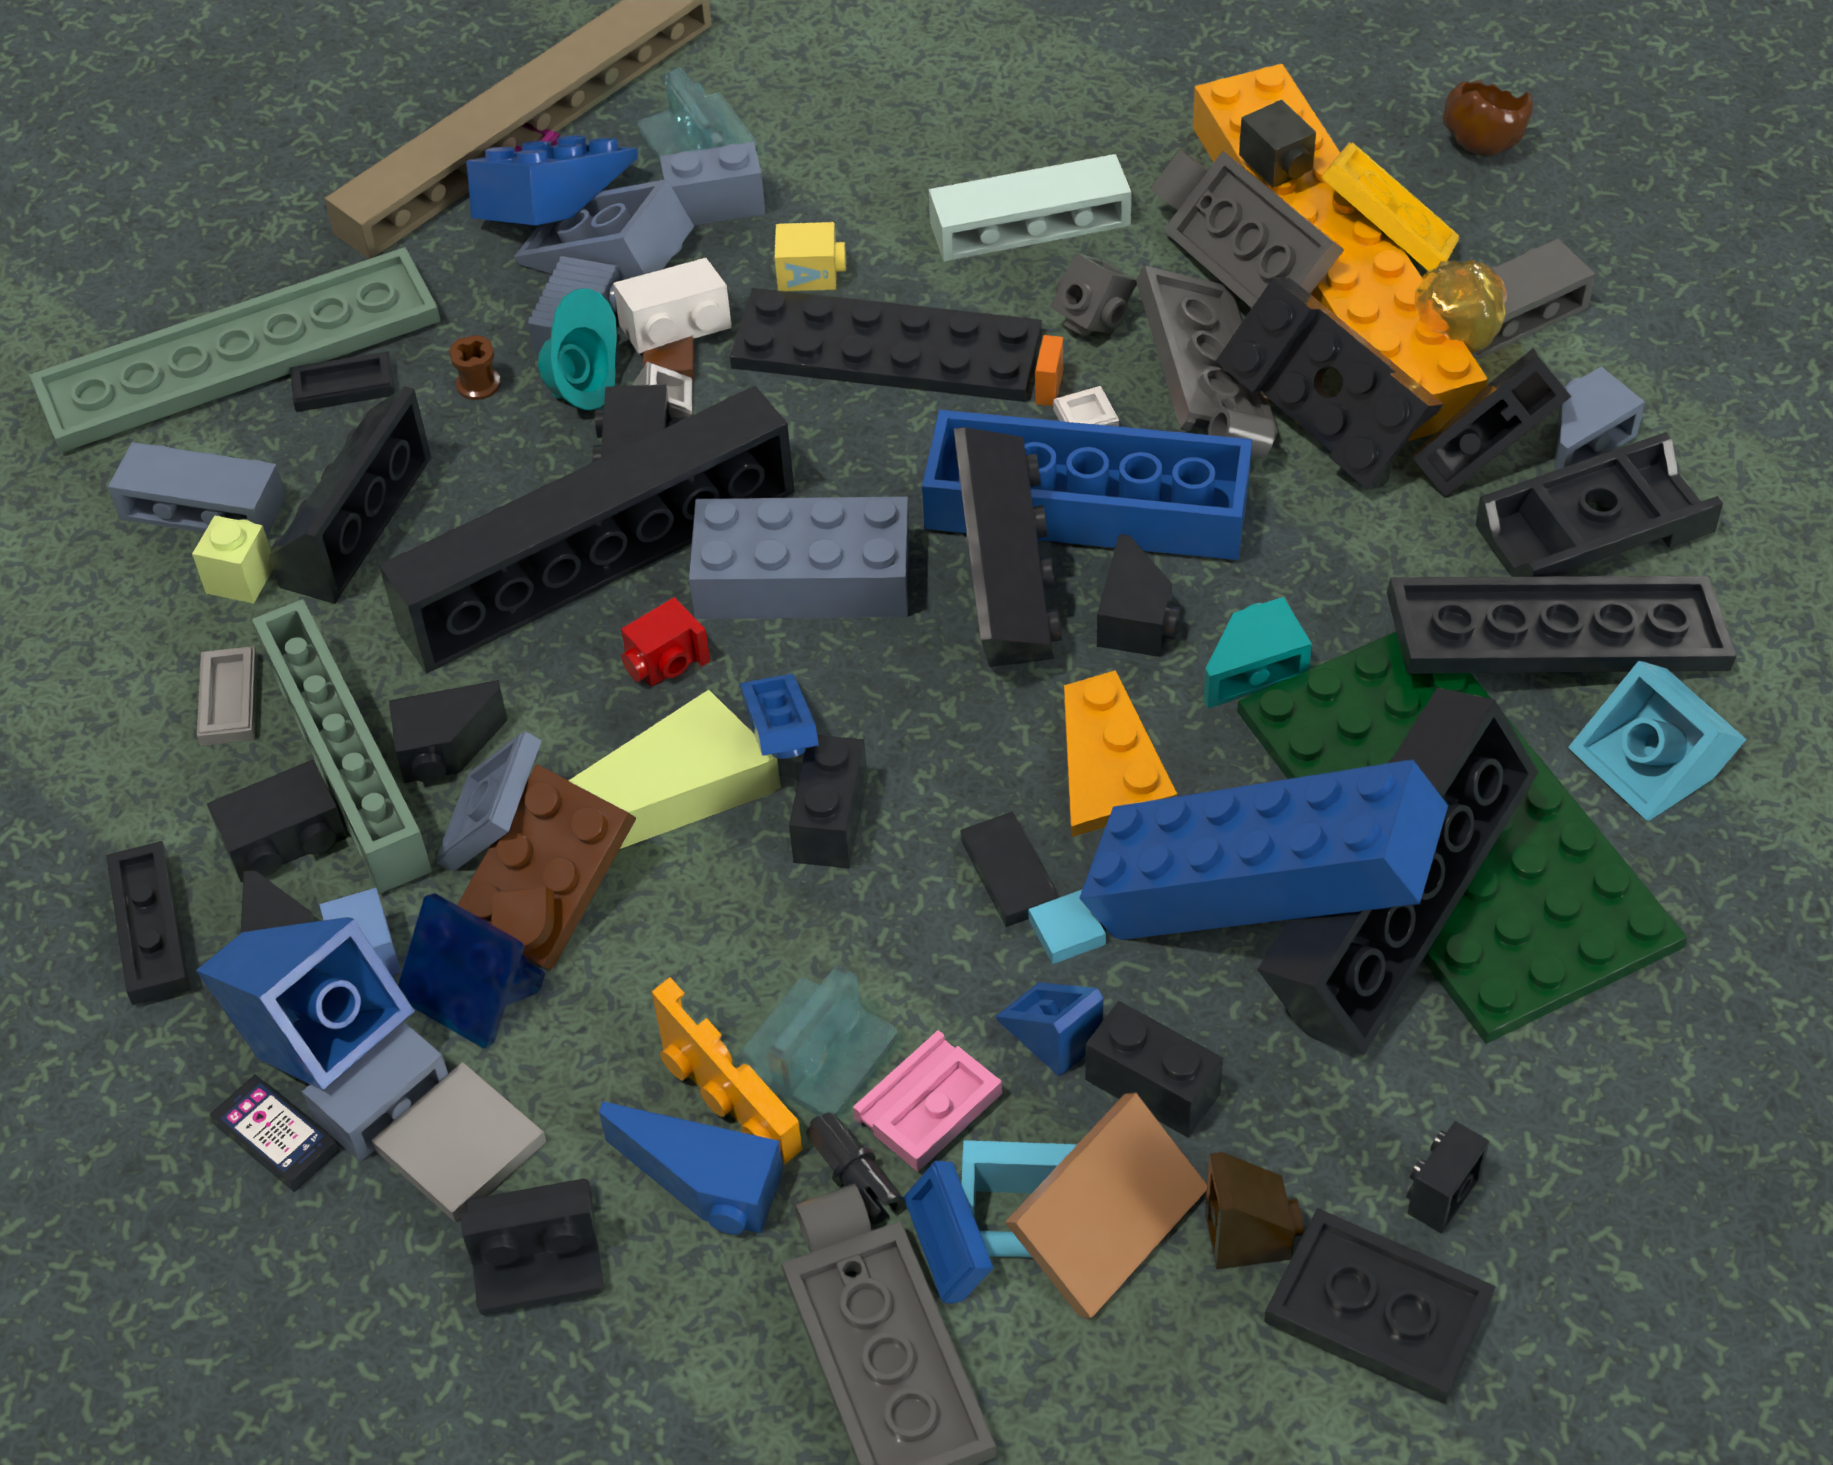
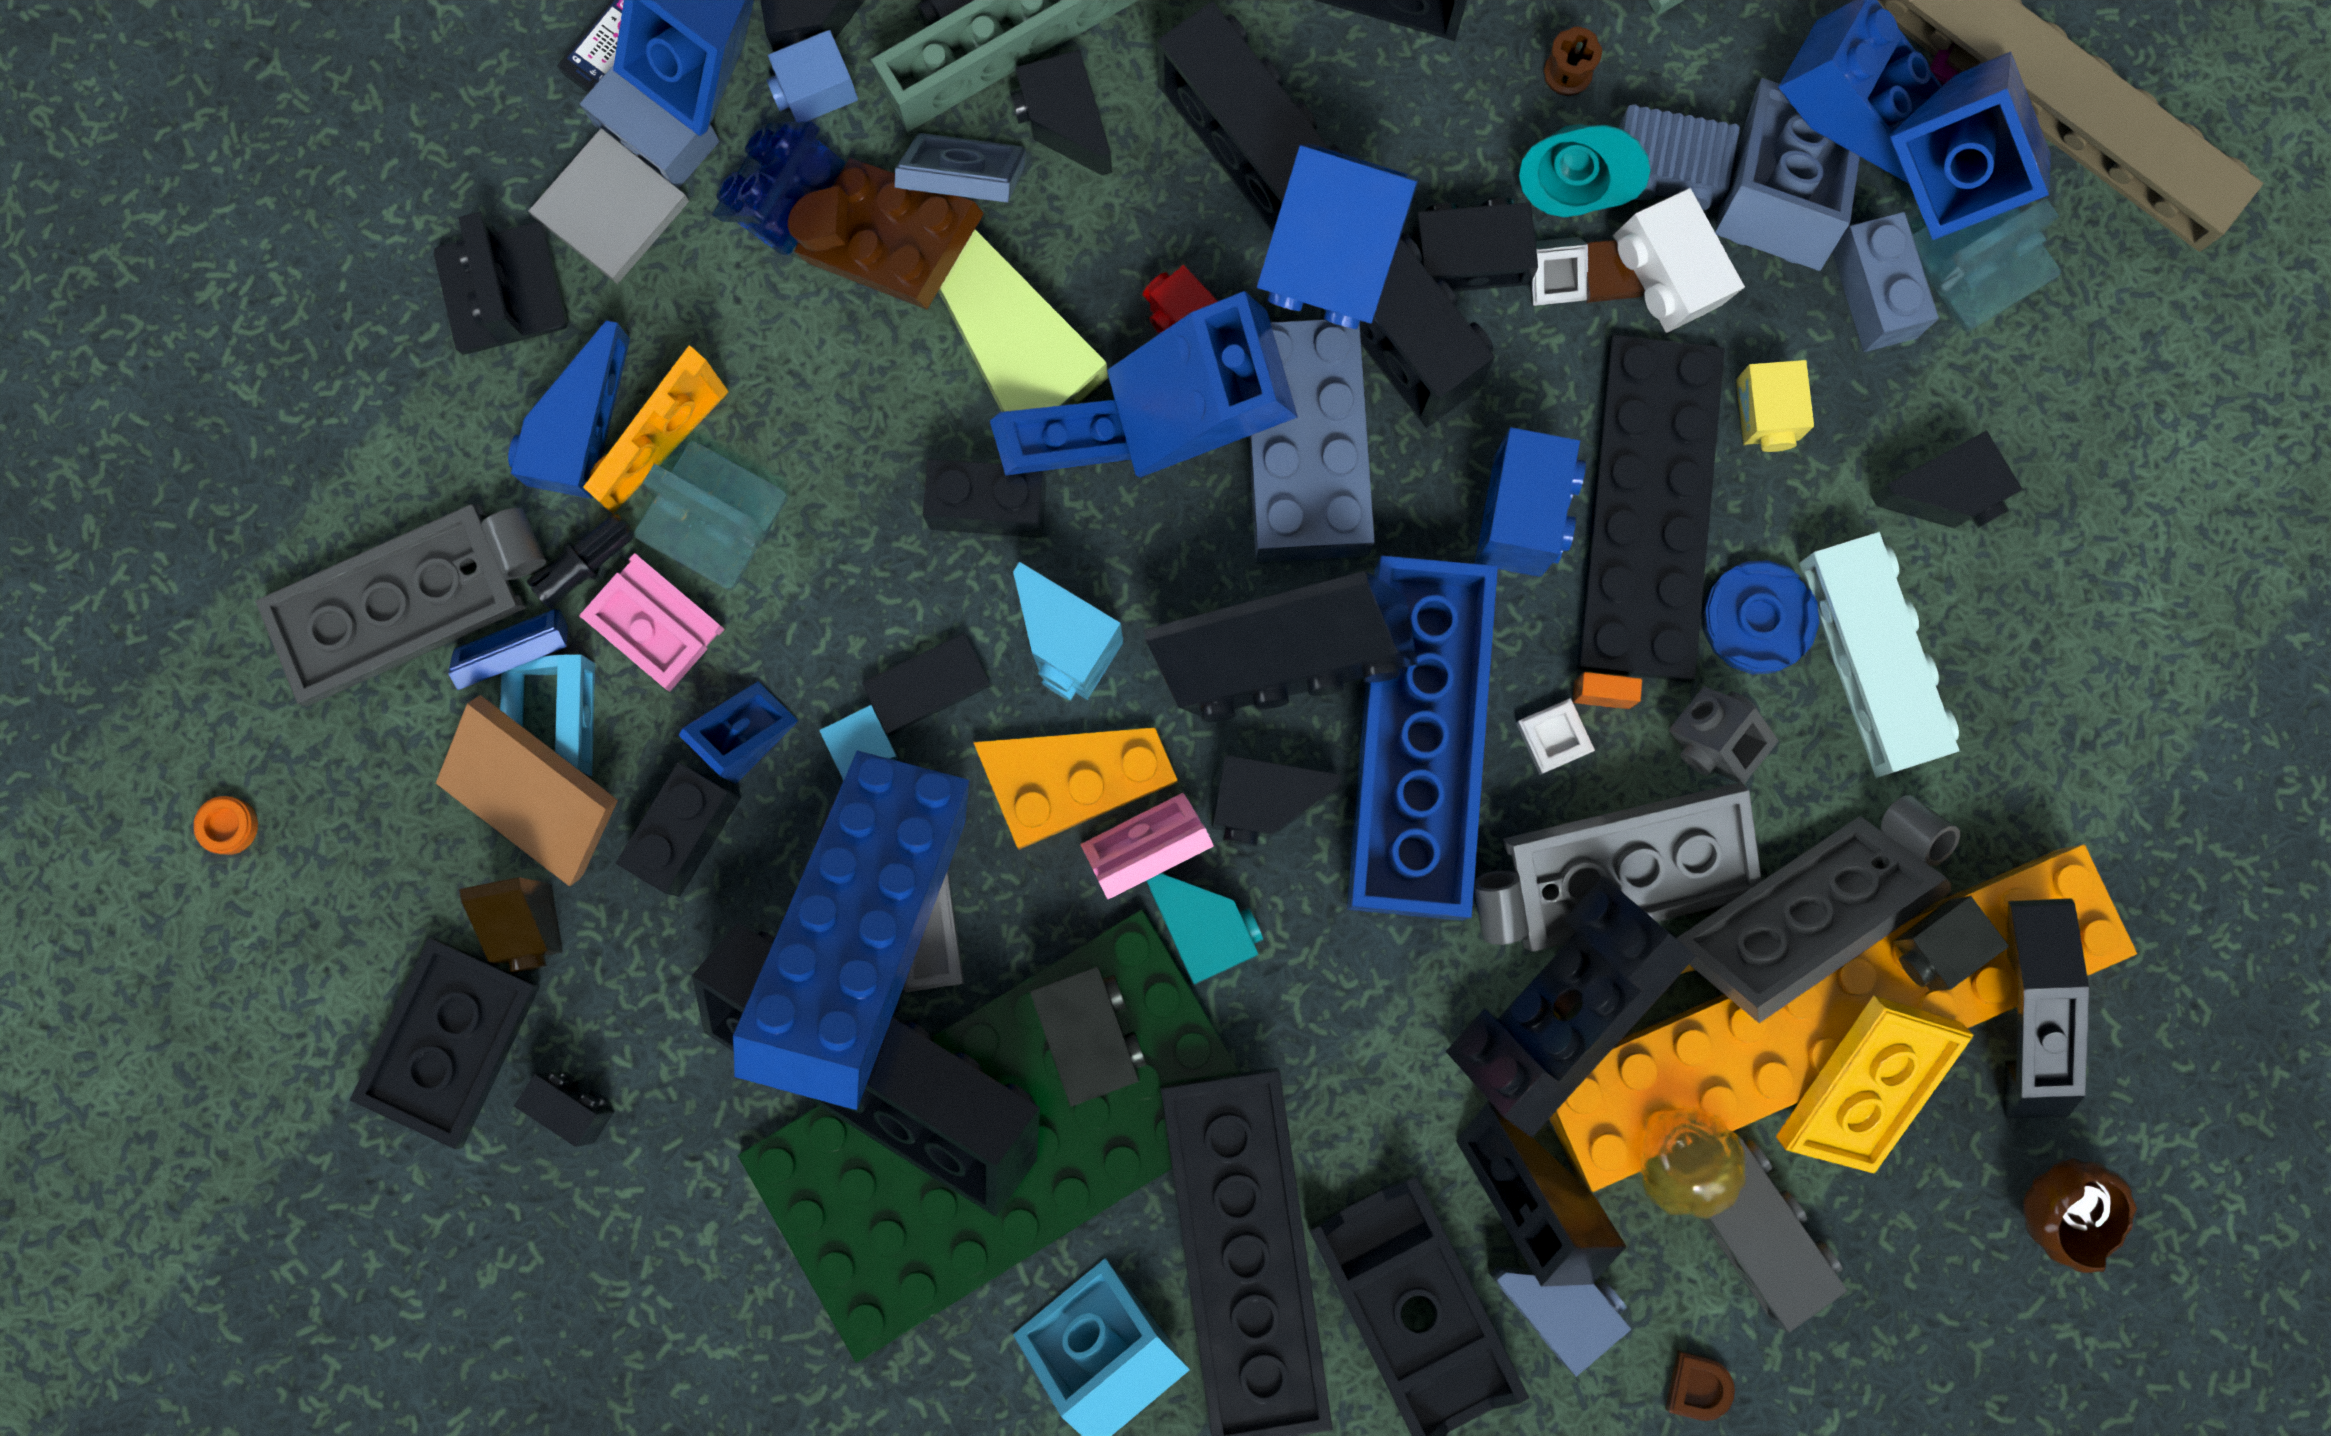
camera: 85 degrees right, 30 degrees up
none -> medium azure slope [1013,562,1123,701]
none -> pearl dark grey brick [1030,967,1147,1107]
none -> bright pink plate [1080,793,1214,899]
none -> blue slope [1107,291,1298,478]
none -> blue slope [1257,143,1420,329]
none -> blue brick [1474,427,1586,577]
none -> reddish brown tile [1665,1350,1735,1421]
none -> blue tile [1702,560,1820,675]
none -> black slope [1871,430,2023,529]
none -> blue slope [1890,51,2051,240]
none -> black slope [2004,898,2089,1119]

